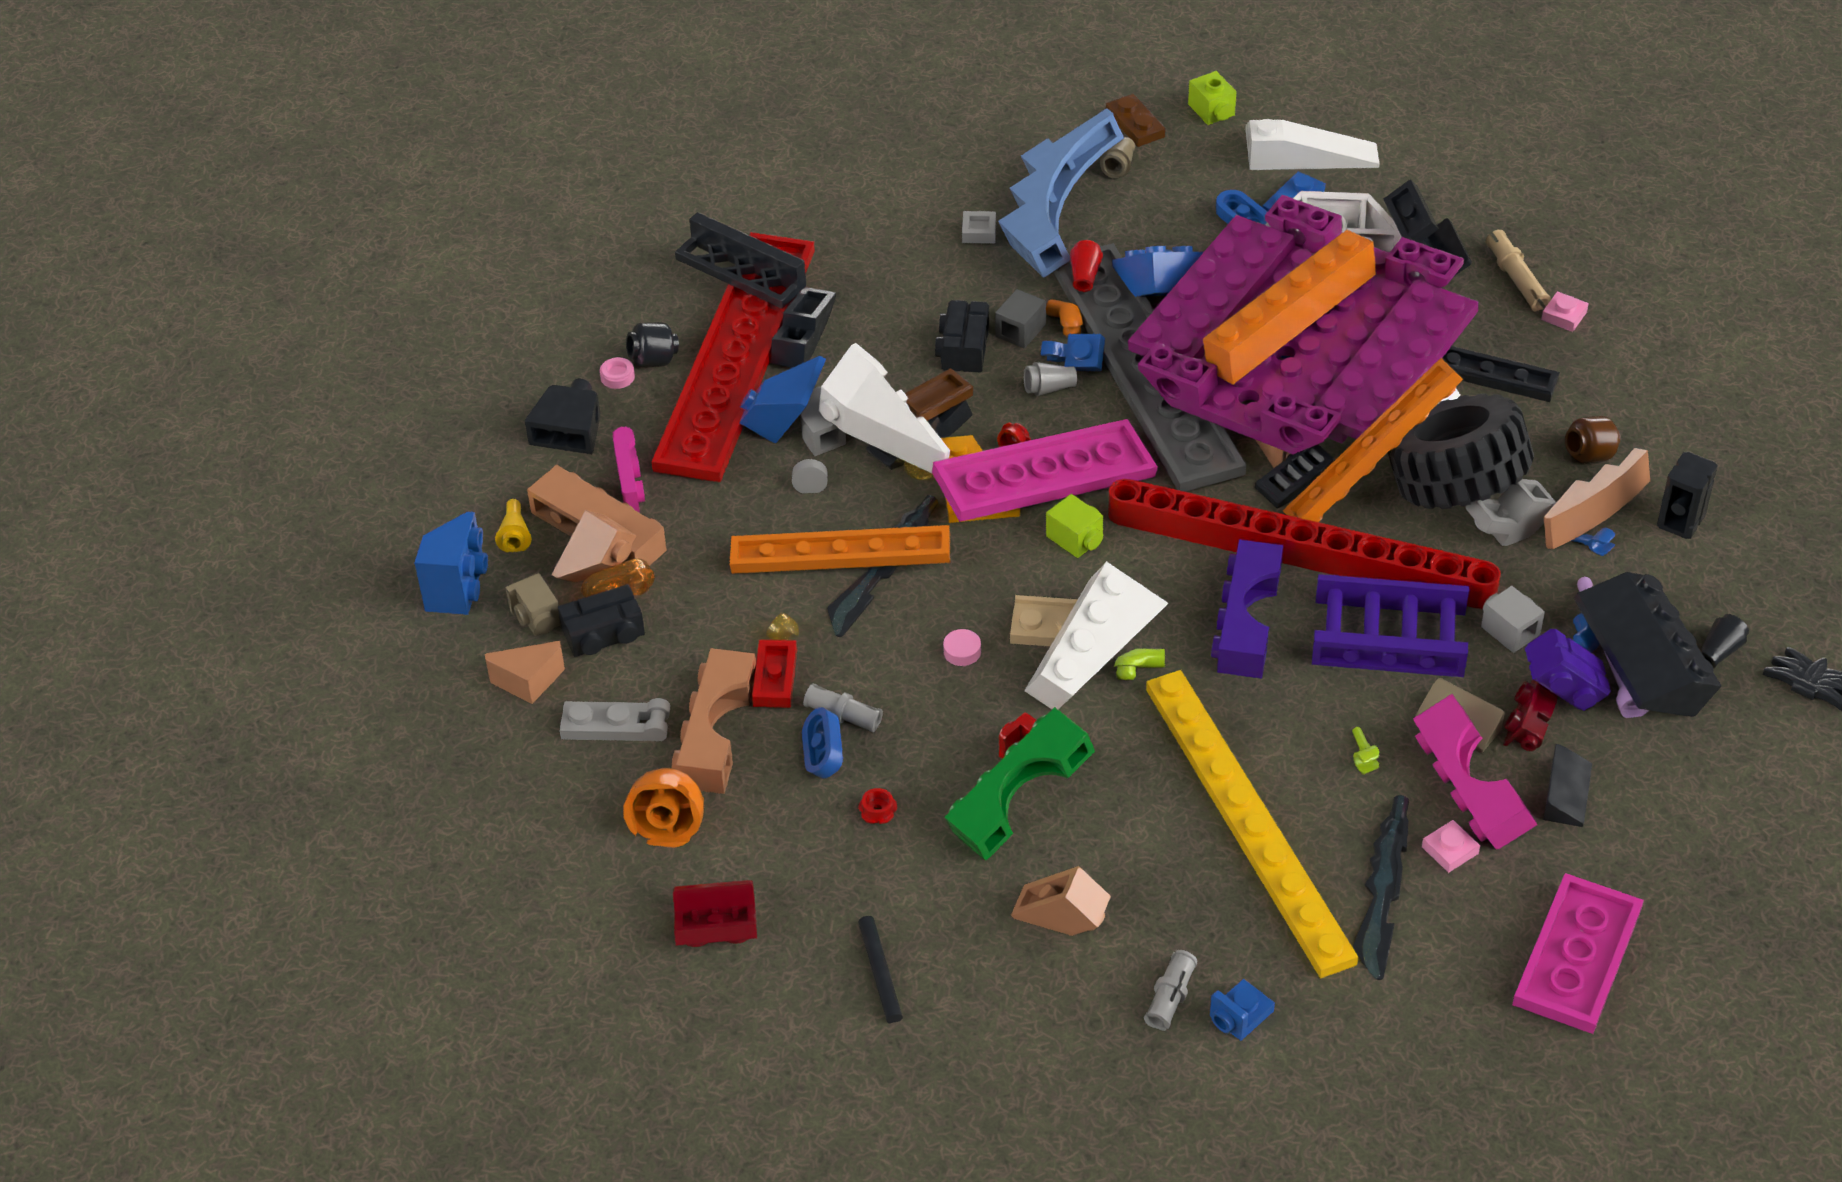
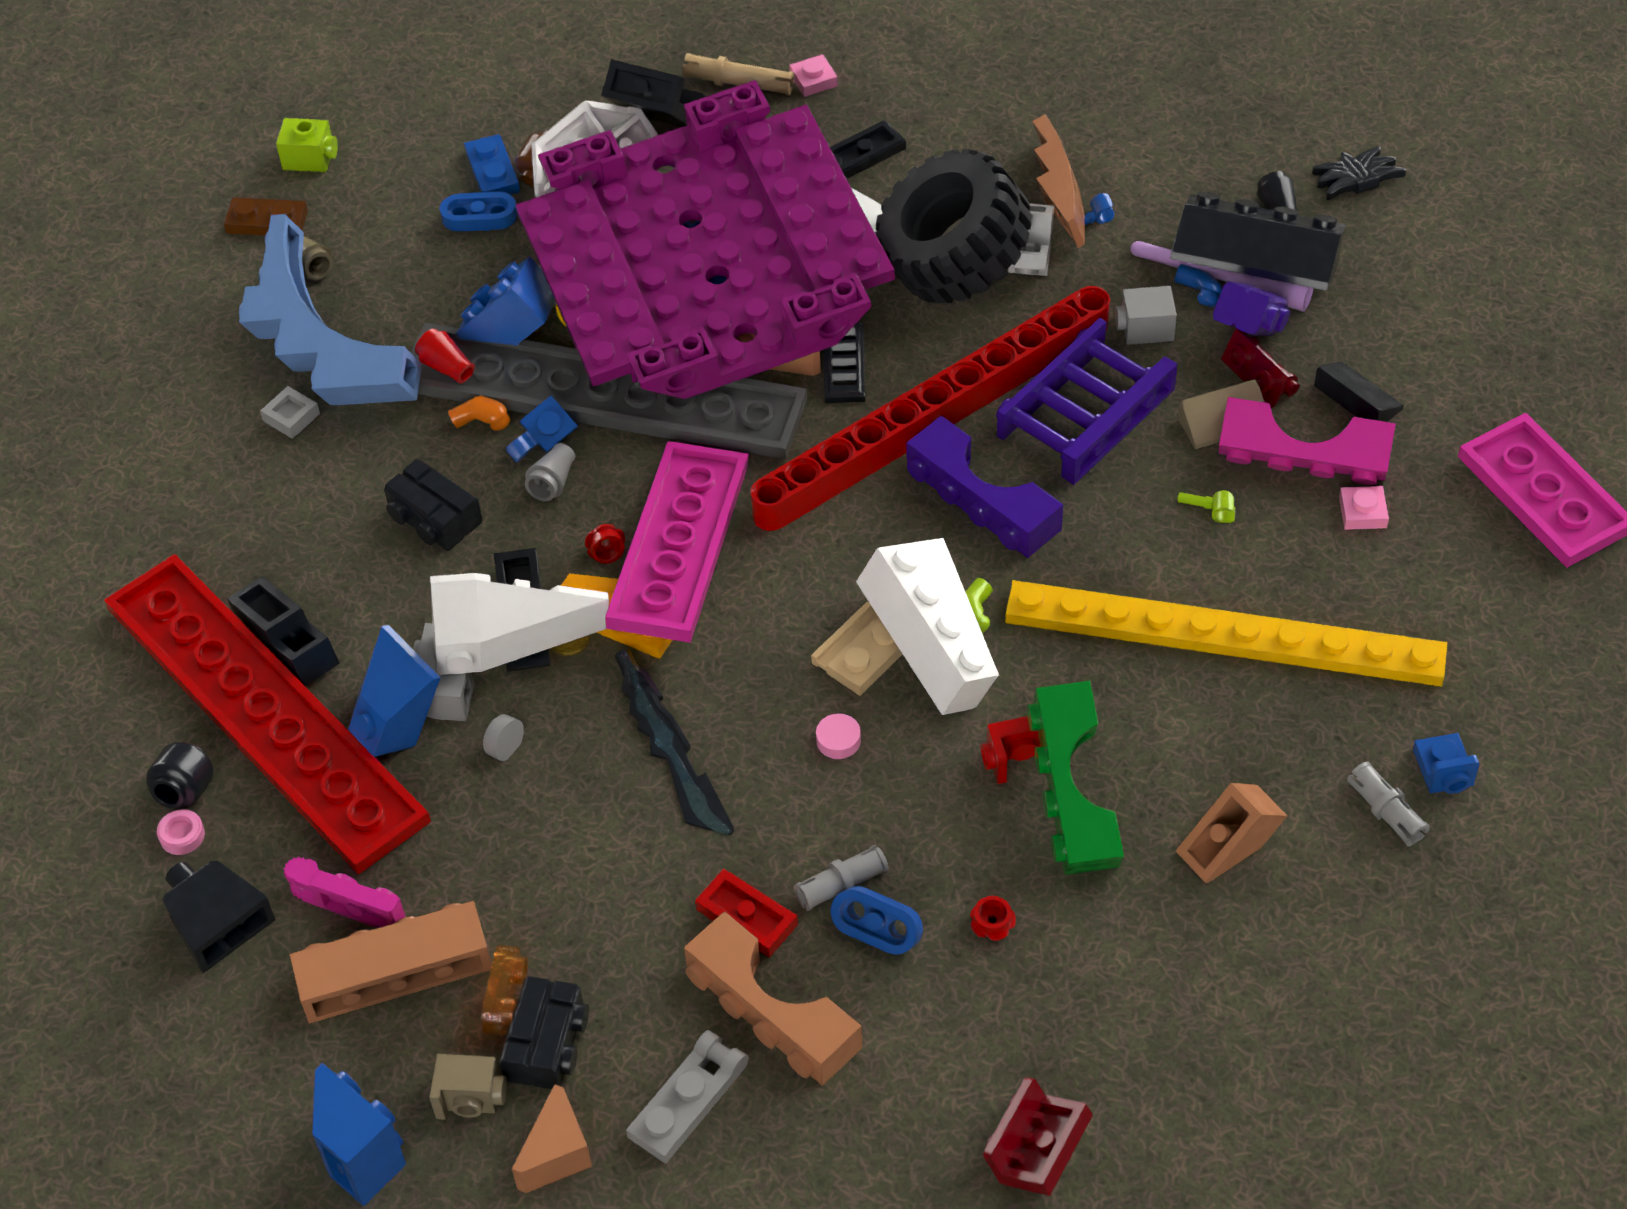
camera: 55 degrees left, 5 degrees up
yellow cone [495,499,532,552] -> none
nougat slope [552,510,637,582] -> none
orange cylinder [623,768,704,847] -> none
black fence [675,212,806,309] -> none
orange plate [730,525,950,574] -> none
clear yellow hinge [766,612,799,640] -> none
black bar [858,916,903,1024] -> none
reddish brown tile [905,368,973,421] -> none
dark grey brick [995,289,1046,349] -> none
lime brick [1046,494,1103,558] -> none
orange brick [1203,229,1376,384] -> none
white wedge [1245,119,1379,170] -> none
orange plate [1283,358,1463,522] -> none
black sword [1352,795,1409,980] -> none
reddish brown head [1565,416,1620,464] -> none
black brick [1657,452,1718,539] -> none

